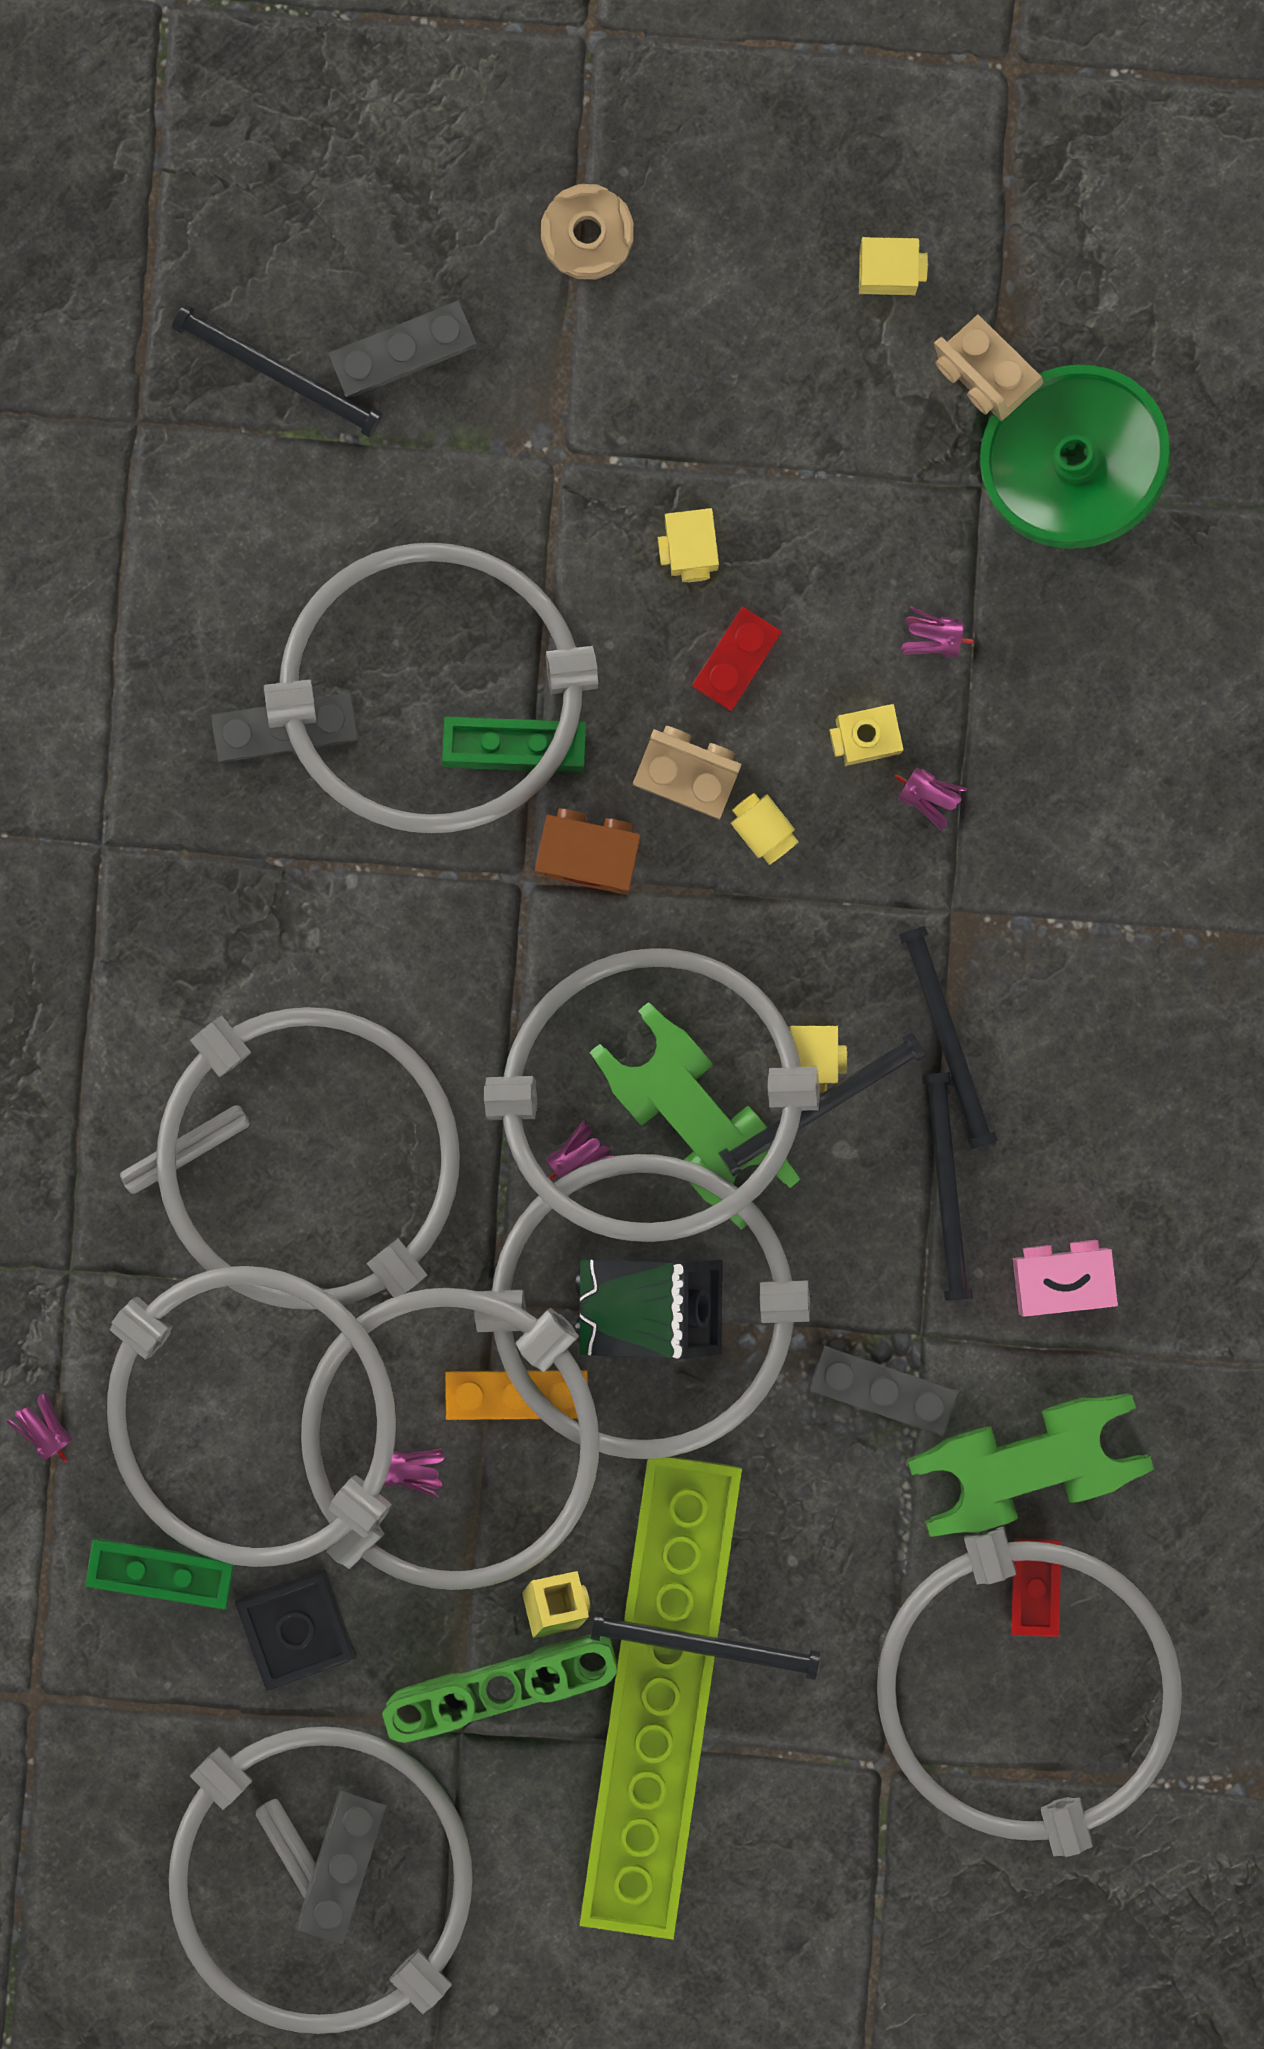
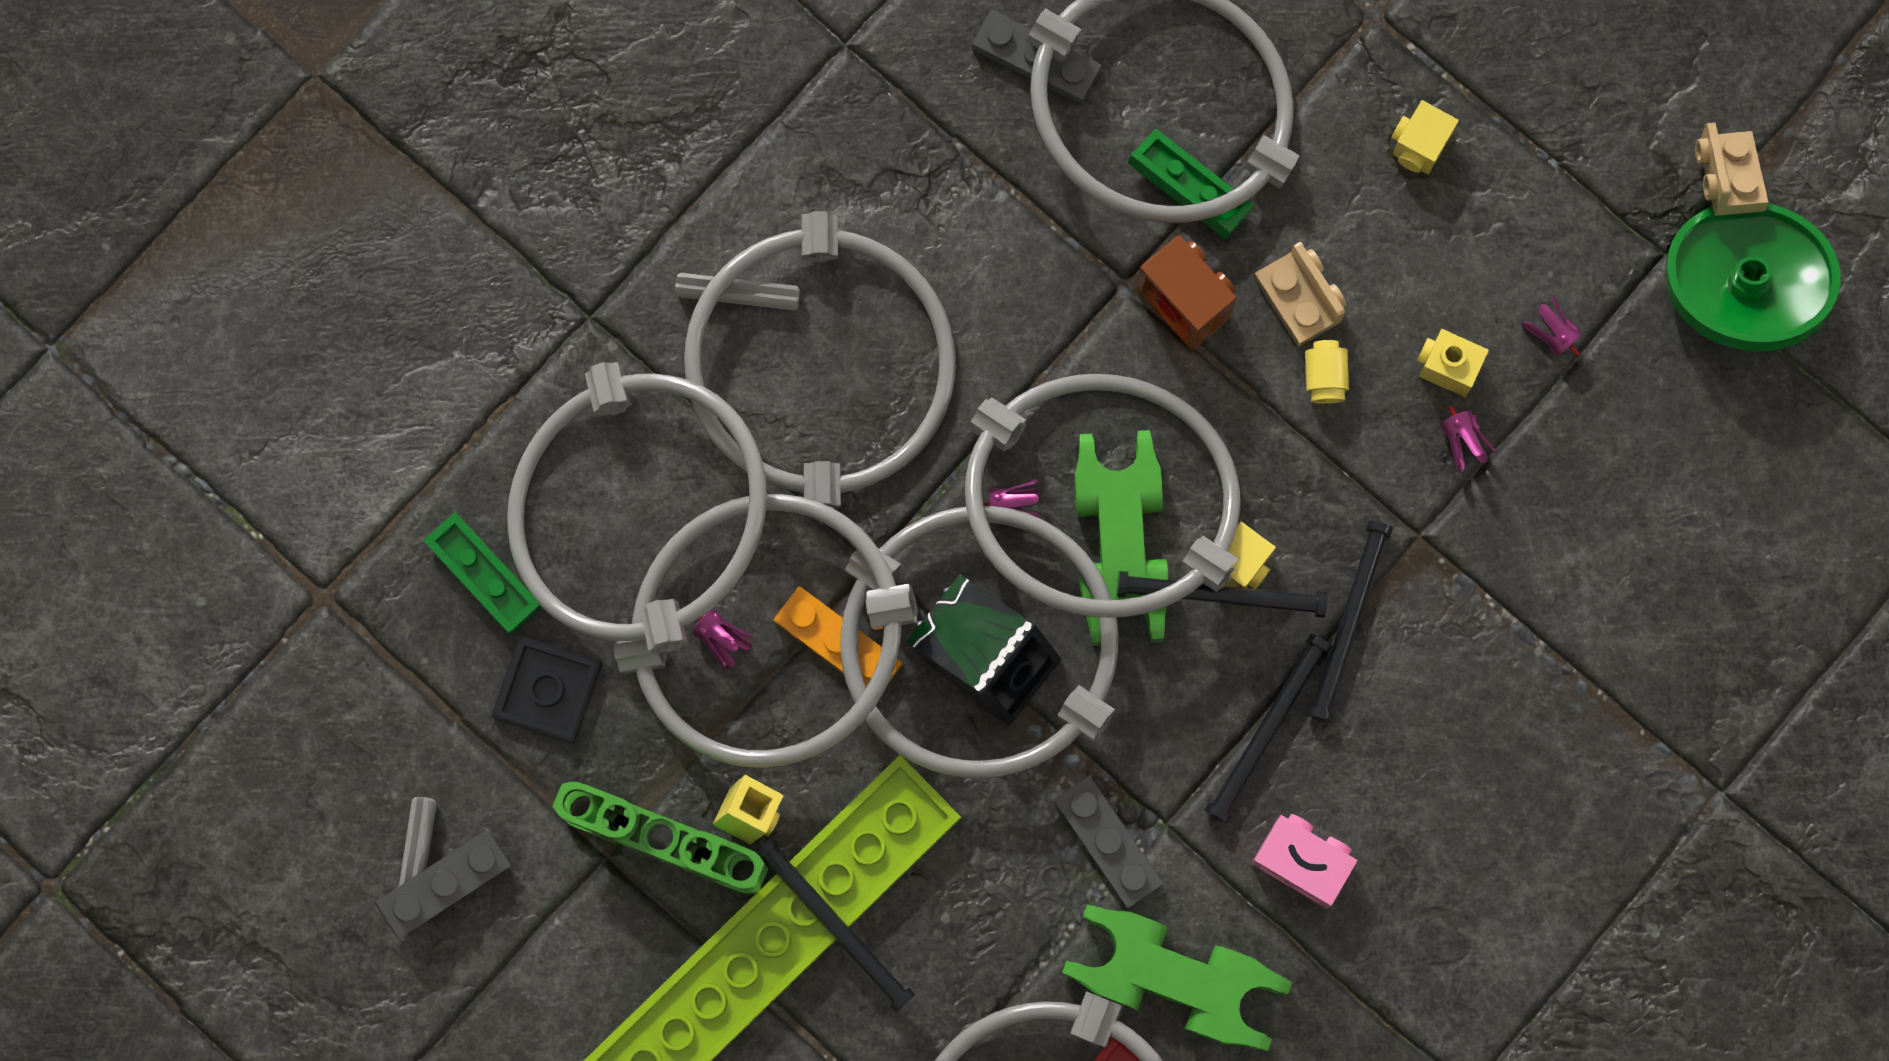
camera: 40 degrees right, 10 degrees down
flat silver piece [5,1392,73,1462] -> none
light grey piece [168,1726,473,2034] -> none
red plate [692,606,782,712] -> none
light yellow brick [859,237,928,295] -> none

